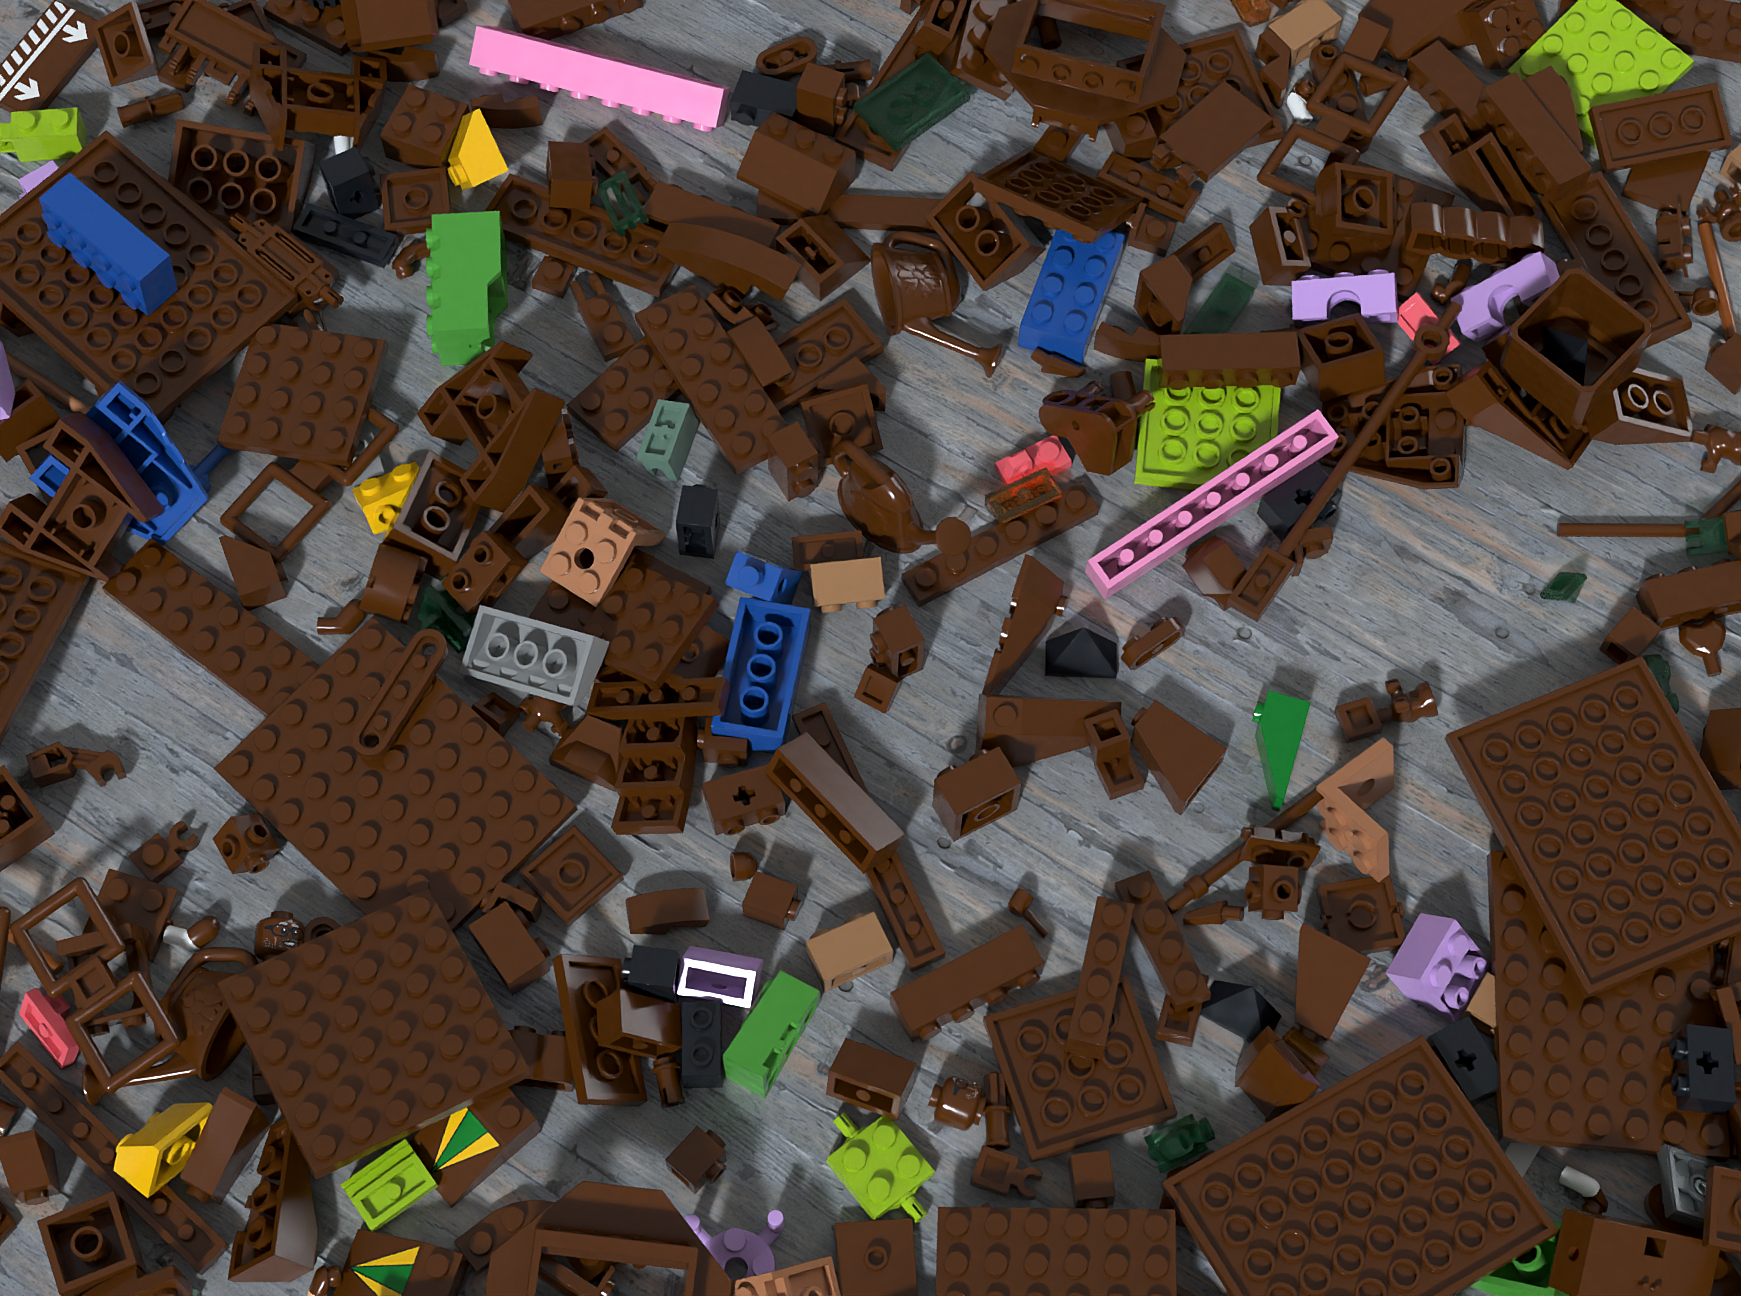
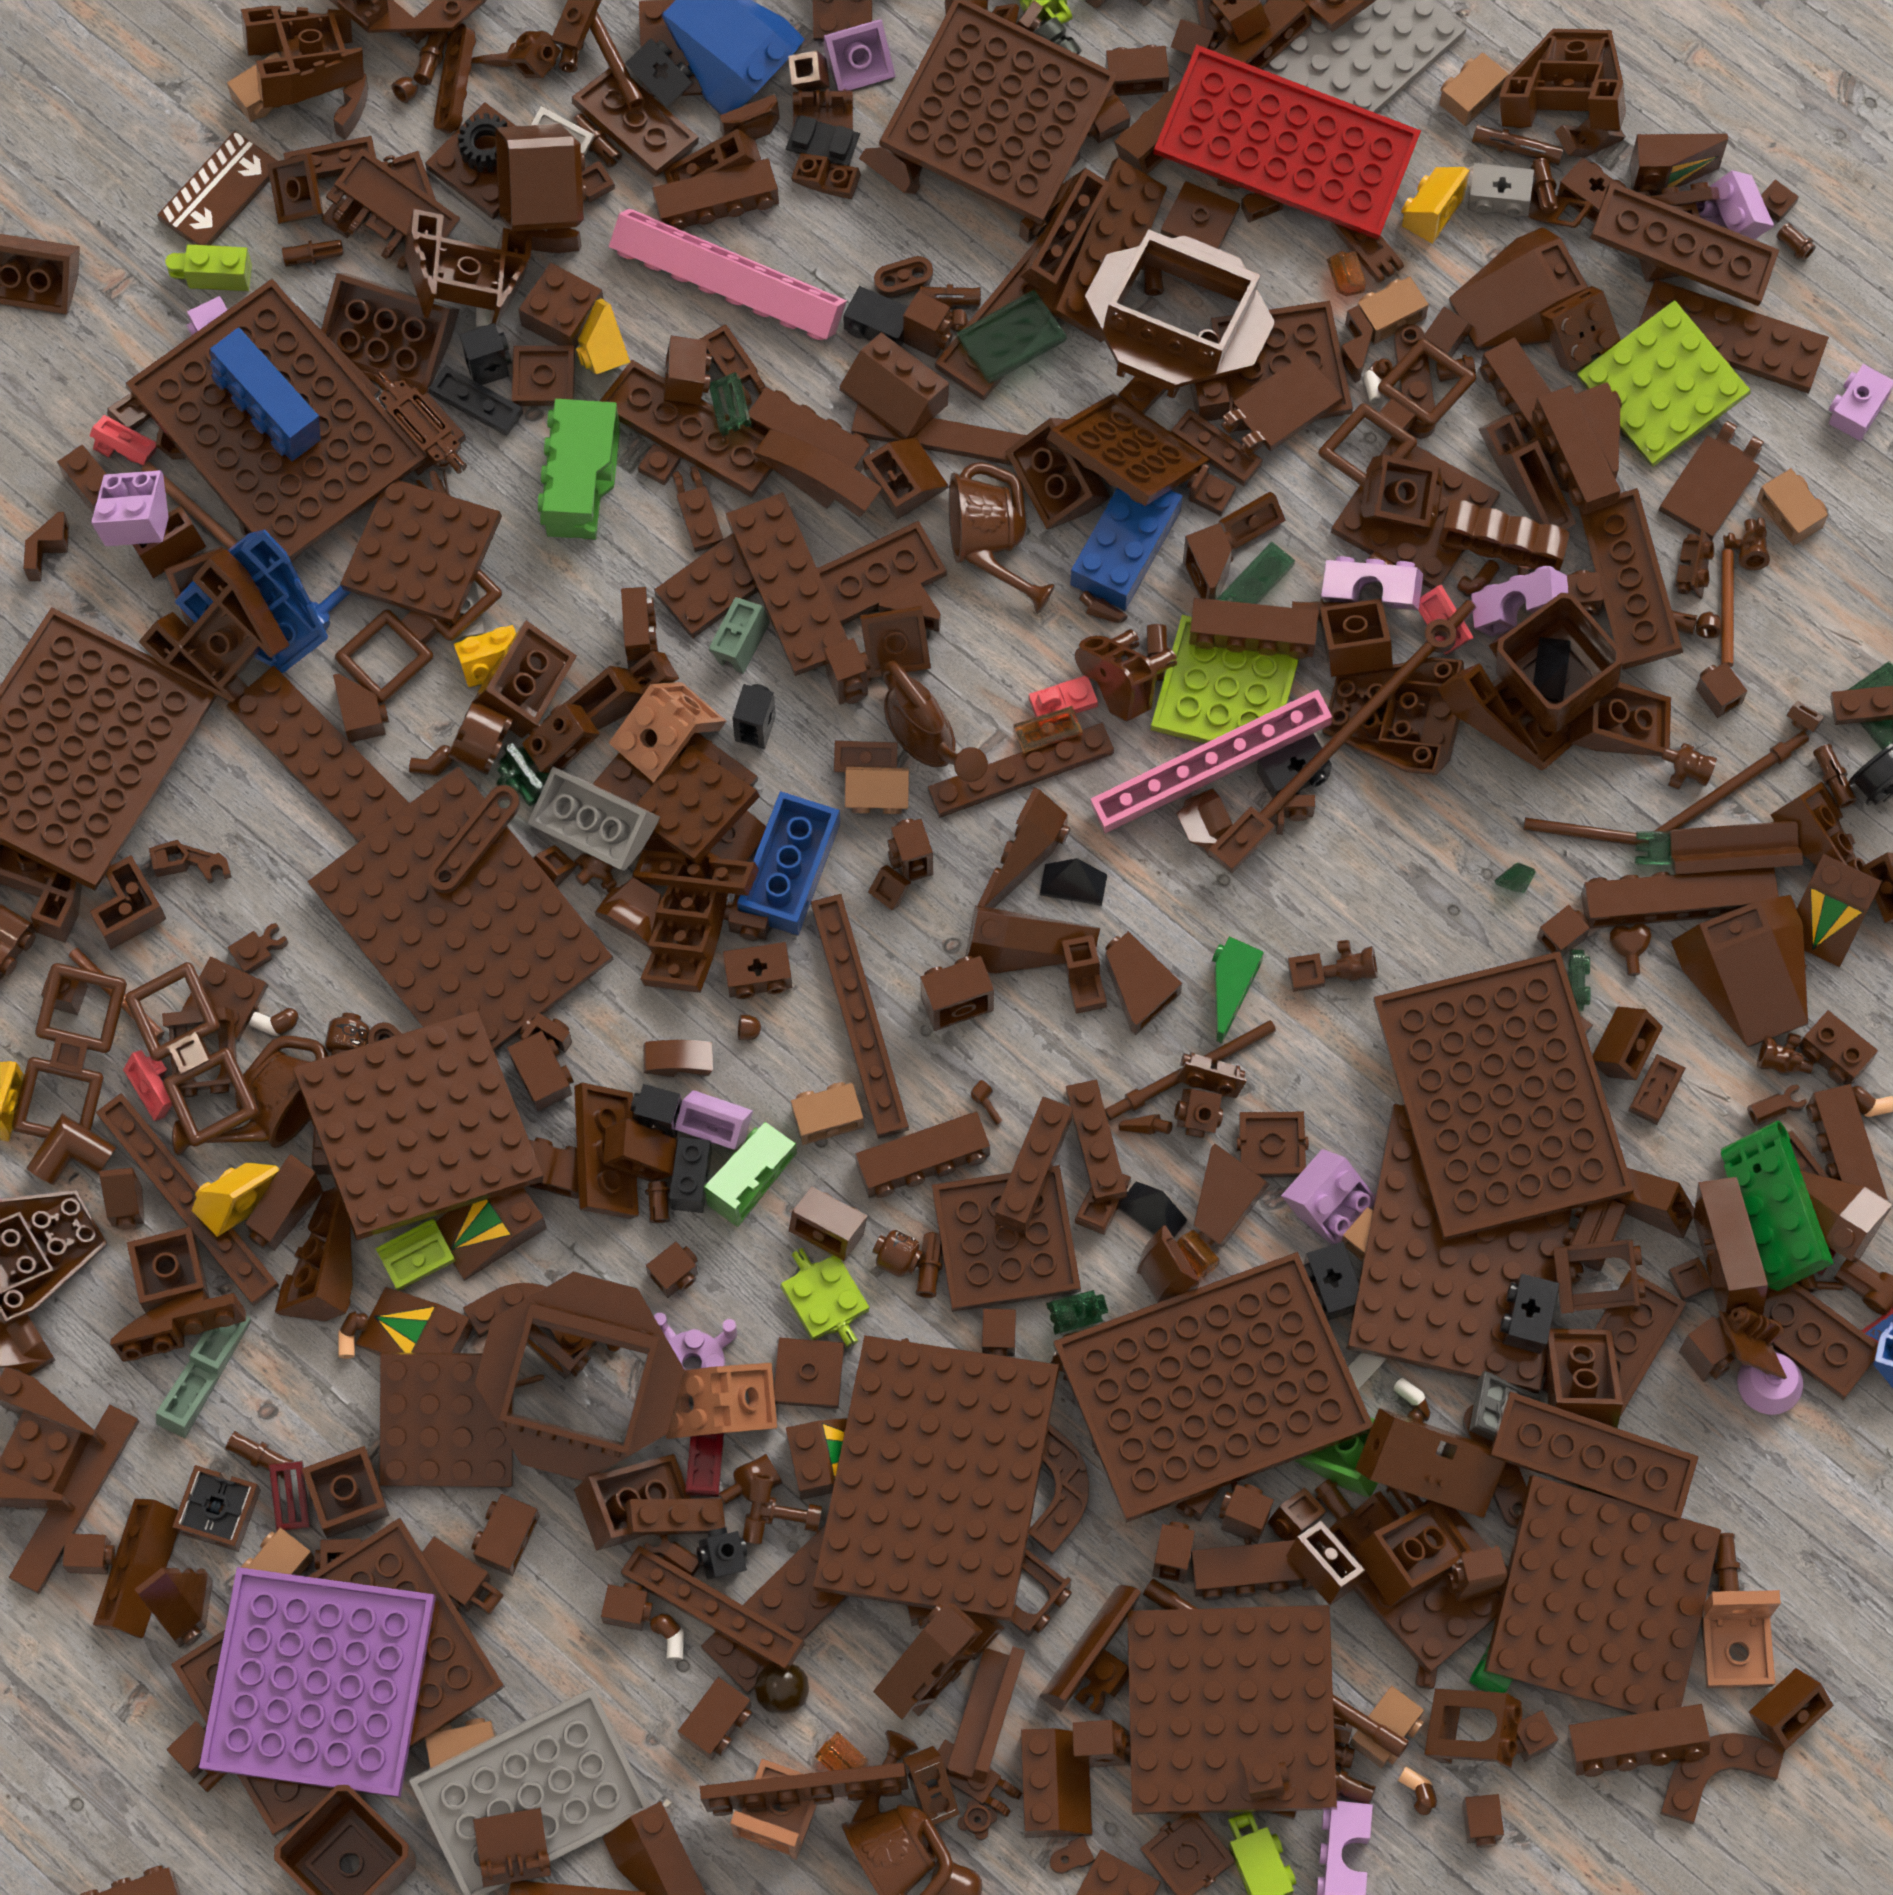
camera: 10 degrees right, 5 degrees up
reddish brown brick [213,813,279,874] -> none
reddish brown arm [392,240,430,280] -> none
reddish brown wedge [417,340,565,513] -> none
reddish brown slope [470,92,543,129] -> none
reddish brown plate [518,825,624,927] -> none
reddish brown slope [705,287,780,332] -> none
blue torso [725,548,803,604] -> none
reddish brown slope [727,316,792,389] -> none
reddish brown brick [742,871,802,931] -> none
reddish brown brick [765,732,906,874] -> none
reddish brown plate [970,1145,1043,1200] -> none
reddish brown slope [1093,322,1161,362] -> none
reddish brown plate [1121,616,1186,670] -> none
reddish brown hinge [1249,198,1311,286] -> none
nougat bracket [1316,737,1394,883] -> none
reddish brown plate [1587,83,1733,173] -> none

